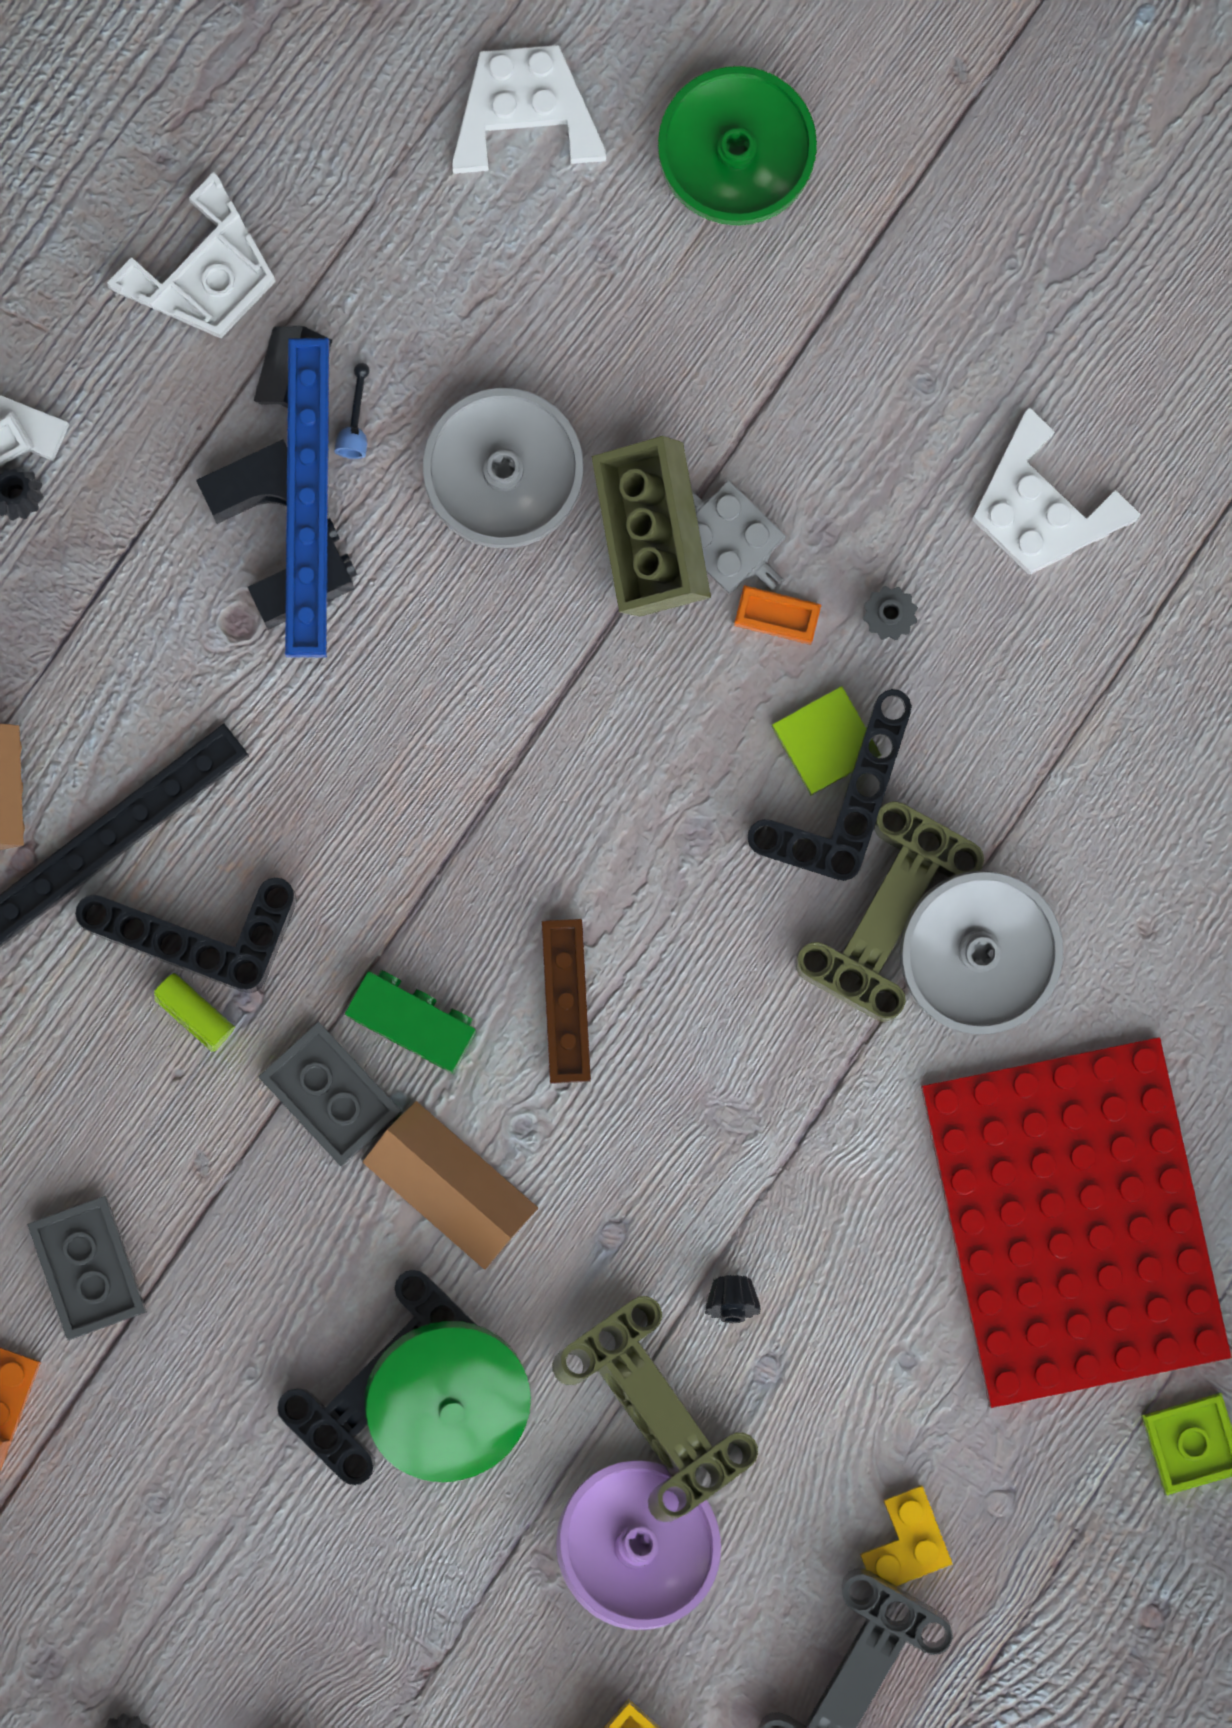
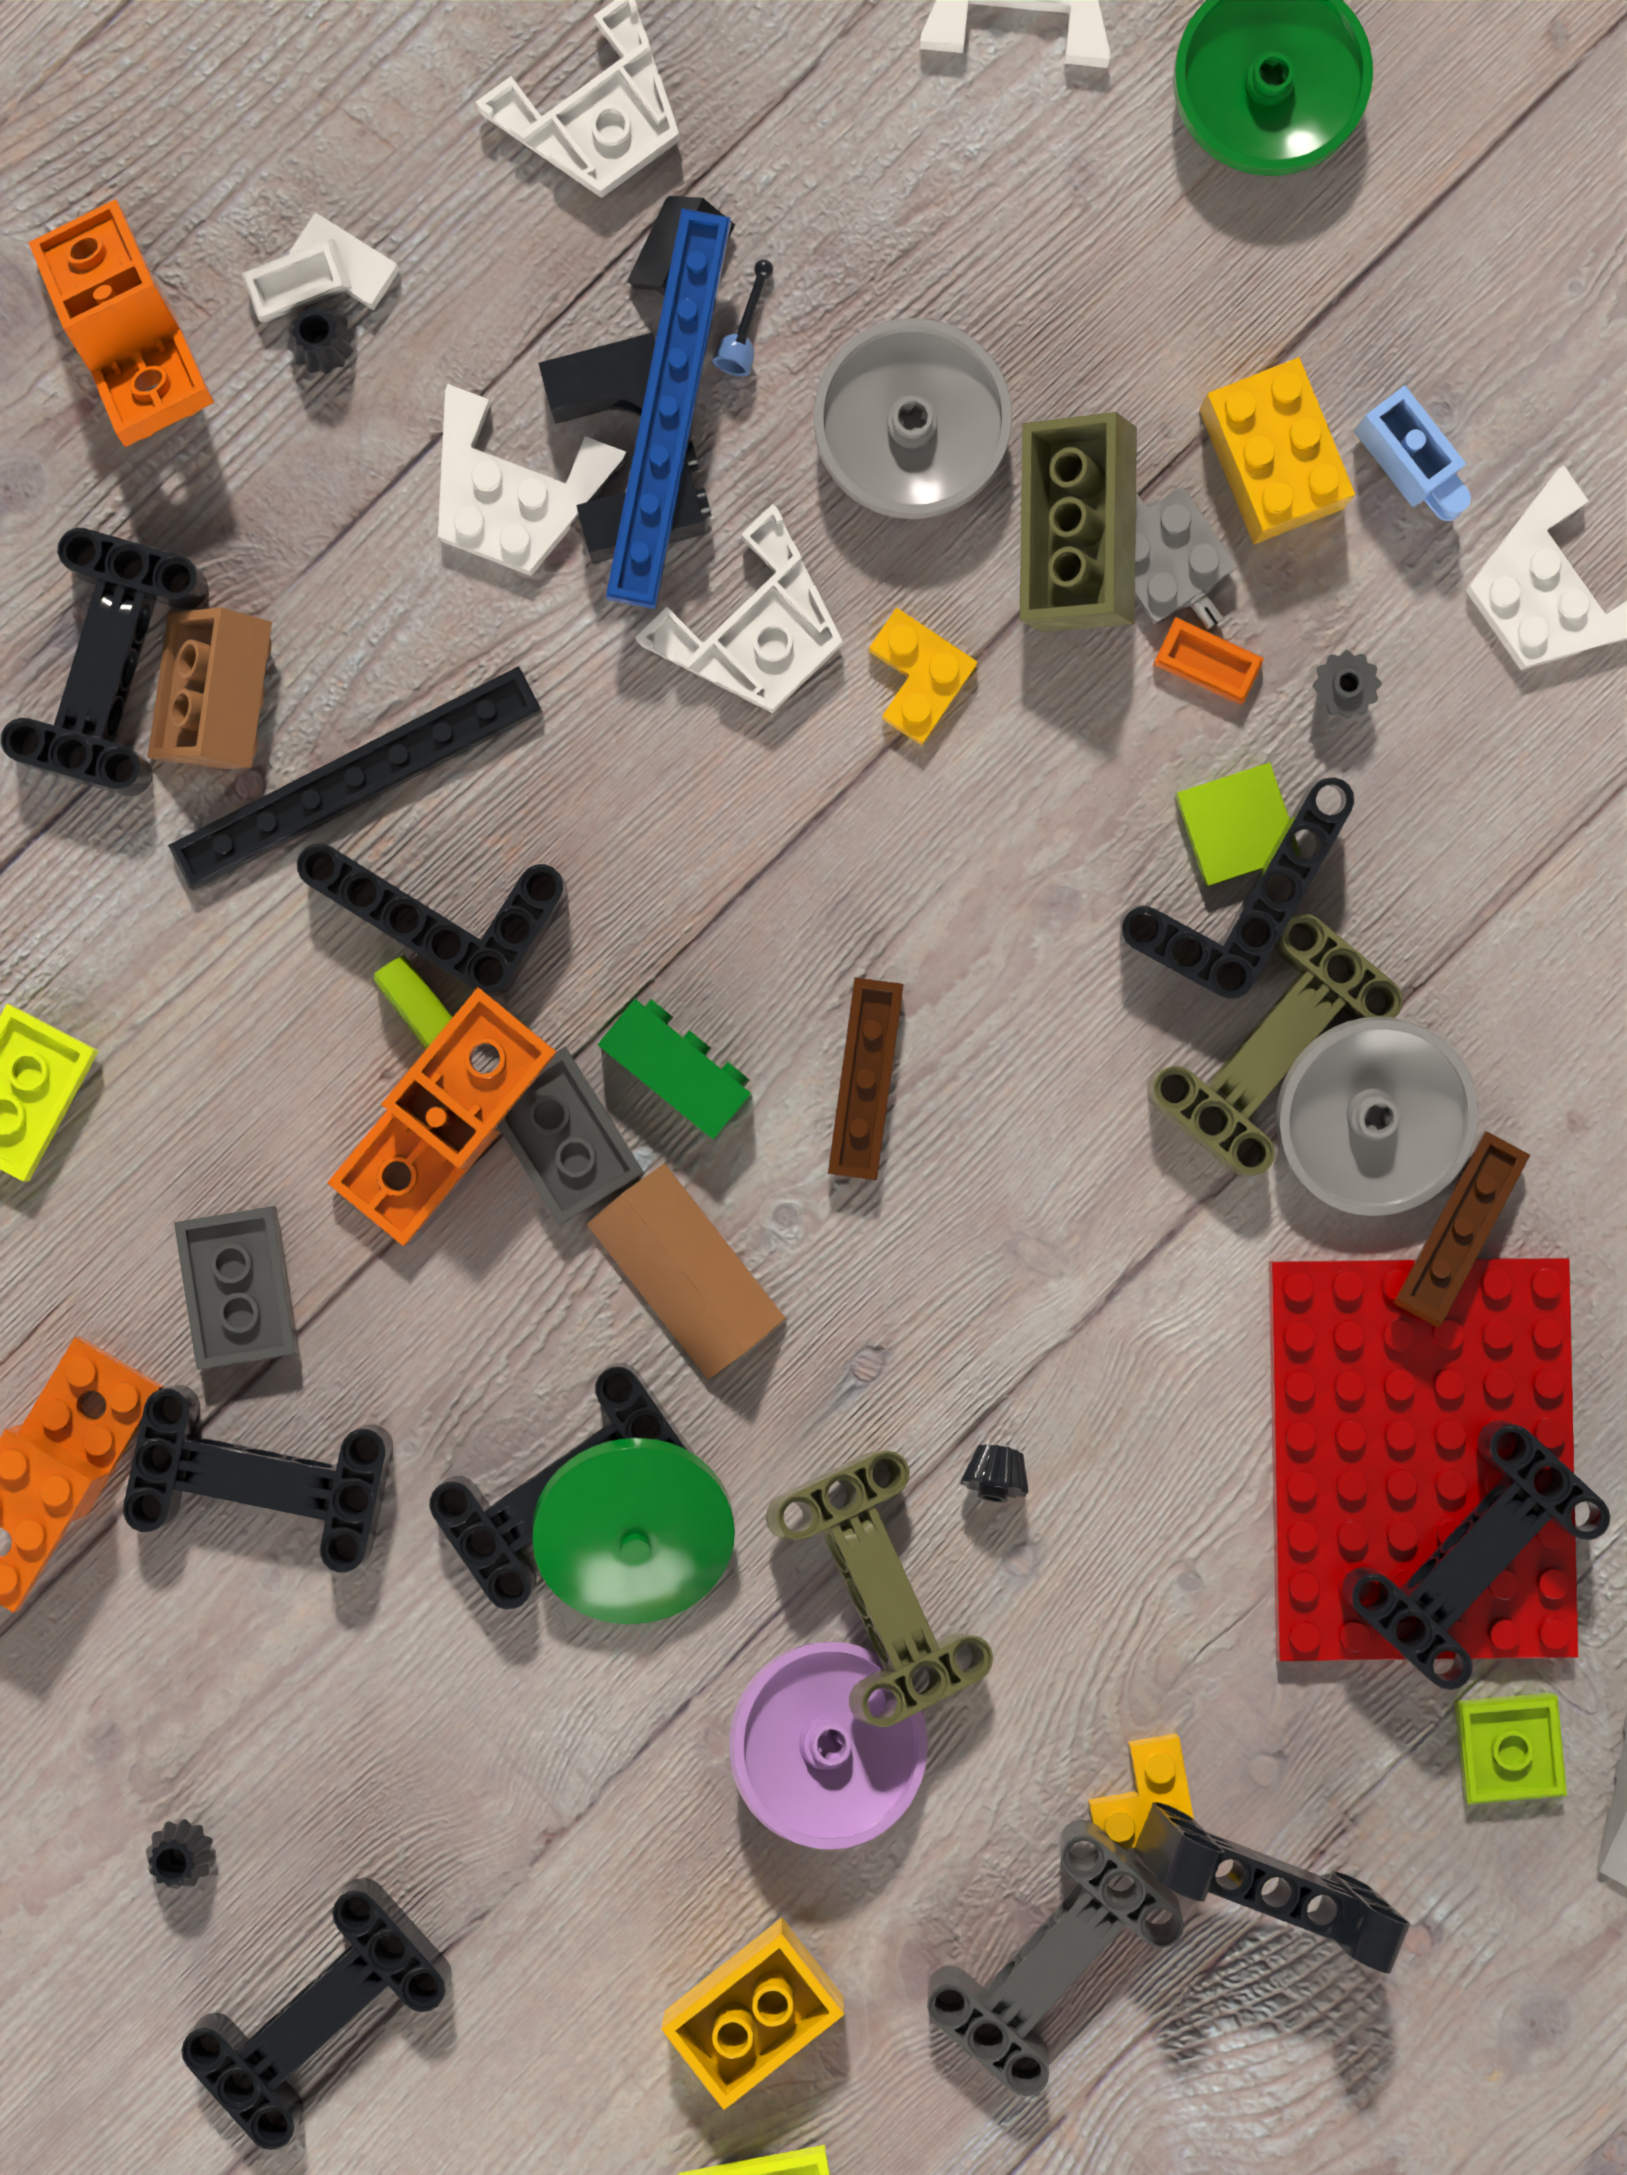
camera: 15 degrees right, 5 degrees up
none -> black beam [123,1385,393,1573]
none -> orange bracket [327,987,558,1246]
none -> white wing [438,384,627,576]
none -> white wing [635,504,843,713]
none -> yellow plate [869,607,978,746]
none -> black beam [1134,1802,1410,1974]
none -> yellow brick [1199,357,1355,545]
none -> black beam [1342,1420,1611,1690]
none -> light blue brick [1354,385,1471,521]
none -> reddish brown plate [1393,1131,1530,1328]

